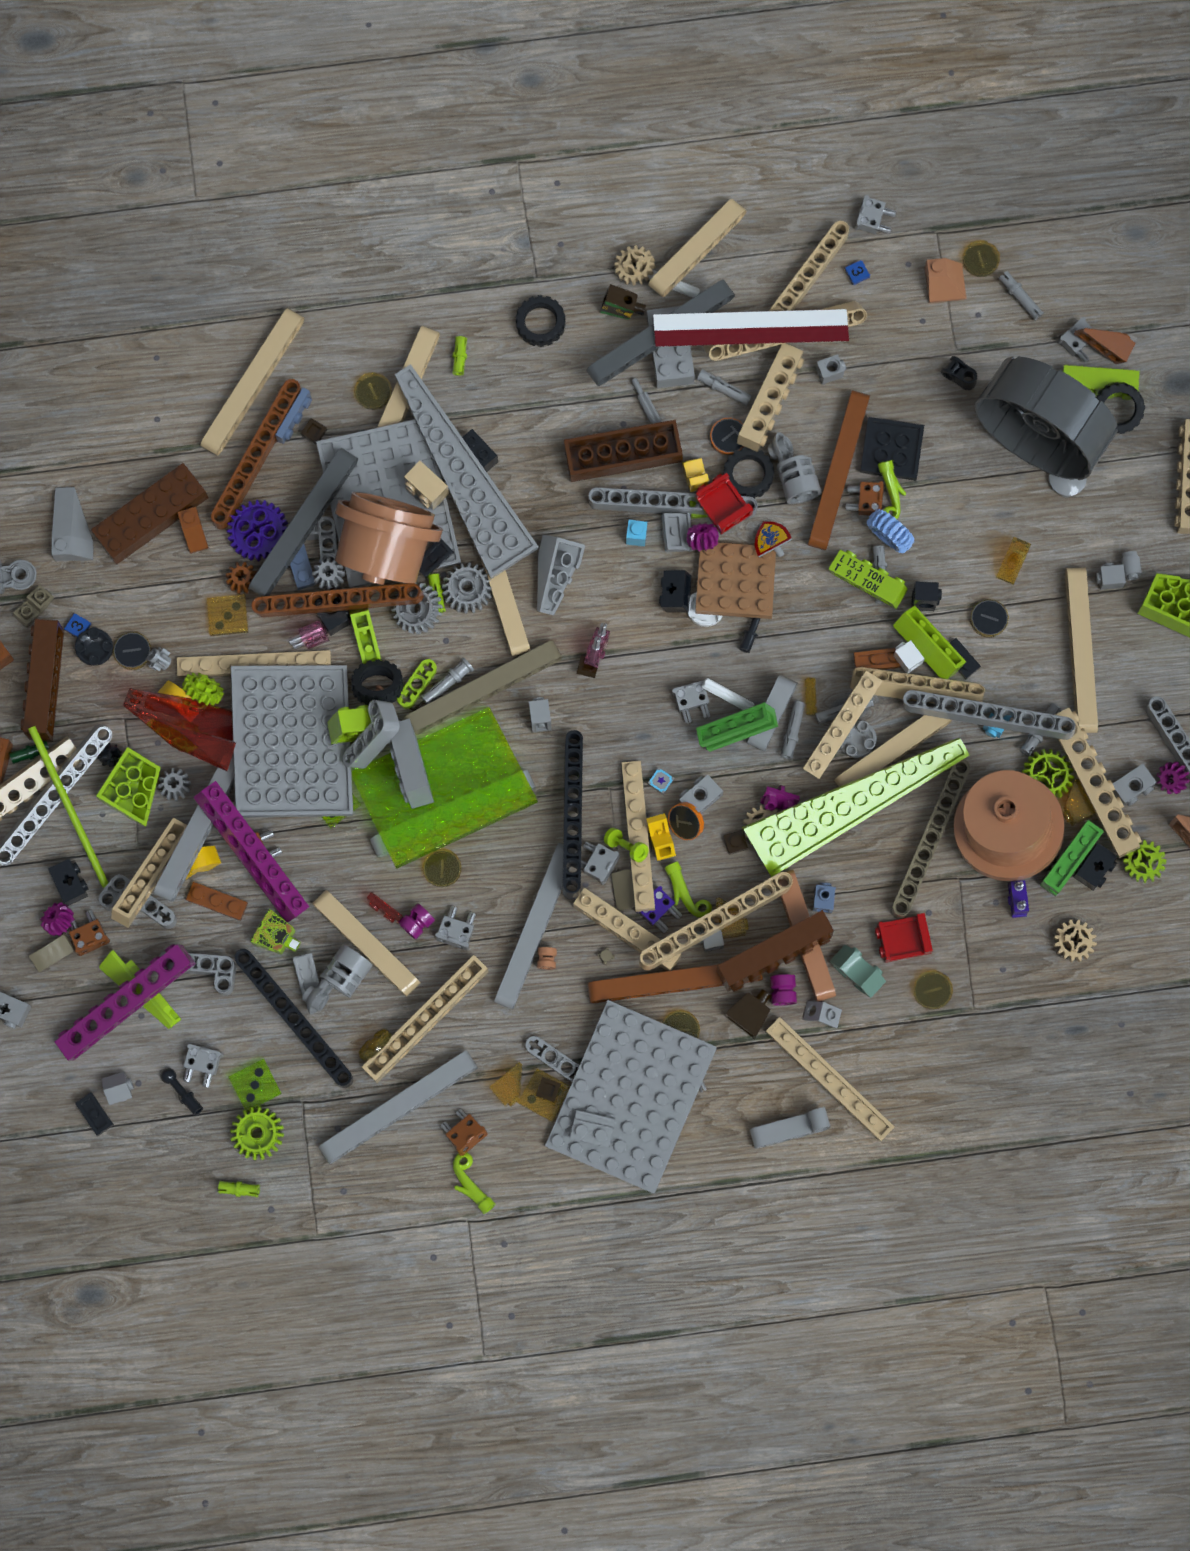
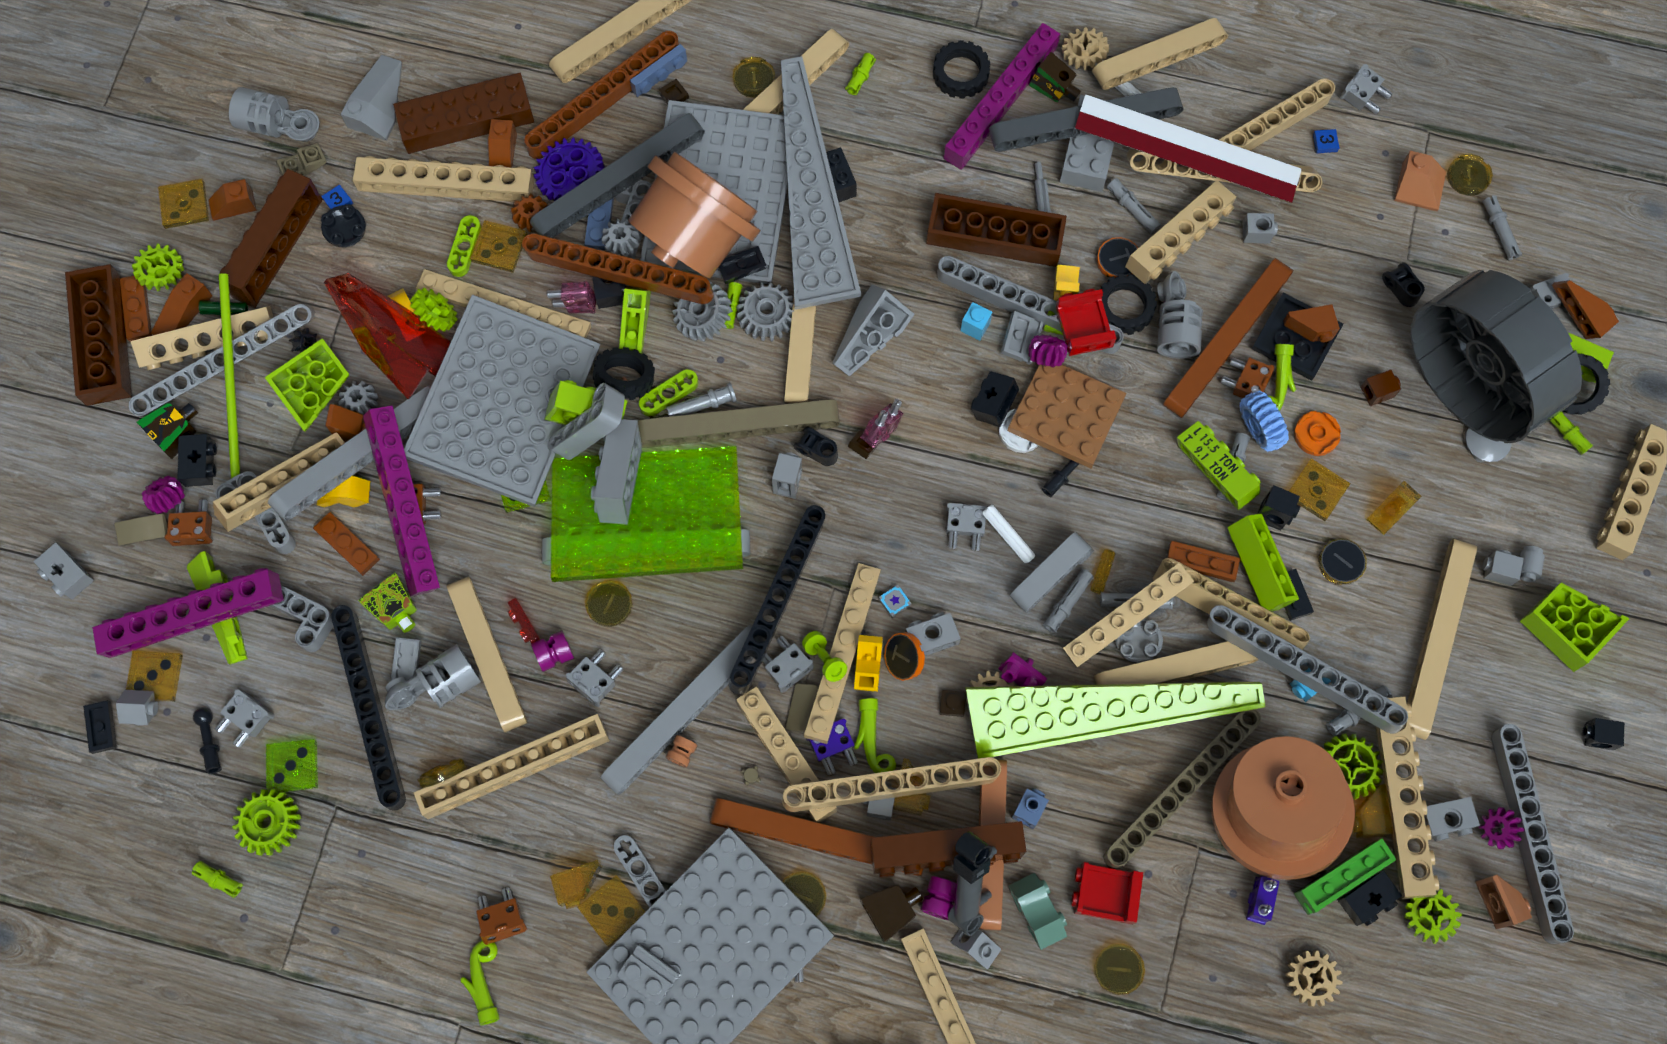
camera: 20 degrees right, 5 degrees down
black tile [113,632,152,670] -> none
light grey gear [147,647,171,671] -> none
light grey beam [318,1051,478,1164] -> none
tan brick [404,461,449,510] -> none
dark brown plate [536,1077,561,1103] -> none
bright green brick [696,702,778,752] -> none
shield [754,521,793,557] -> none
white brick [894,641,924,674] -> none
none -> clear yellow tile [126,651,183,702]
none -> torso [136,403,198,459]
none -> dark orange slope [326,404,366,443]
none -> tan brick [353,156,535,202]
none -> lime beam [447,215,482,277]
none -> black piece [793,427,838,466]
none -> magenta brick [944,23,1060,170]
none -> piece [948,831,997,936]
none -> dark orange slope [1283,304,1340,342]
none -> clear yellow tile [1289,458,1351,521]
none -> orange tile [1294,411,1341,456]
none -> reddish brown brick [1360,370,1401,407]
none -> lime pin [1550,412,1594,455]

